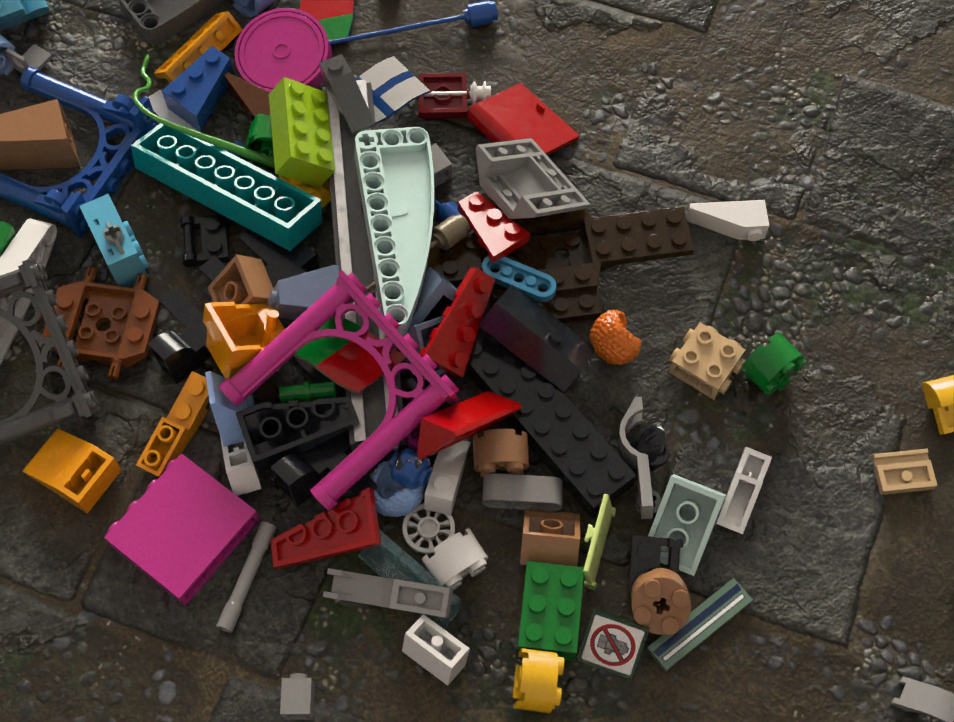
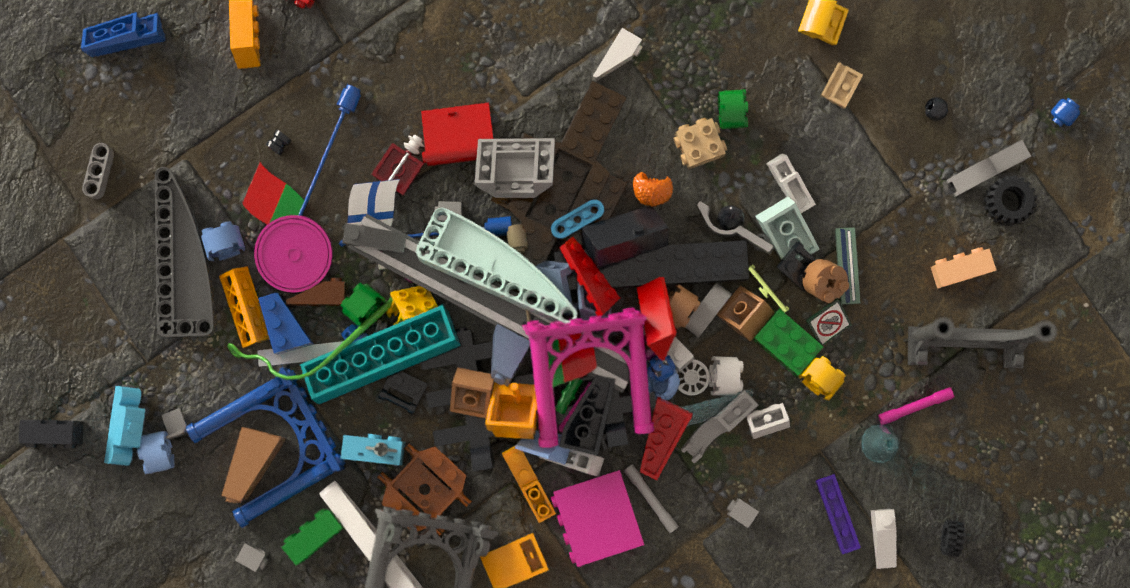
camera: 60 degrees left, 20 degrees up
lime brick [269,77,335,188] -> none
wing [457,191,530,264] -> none

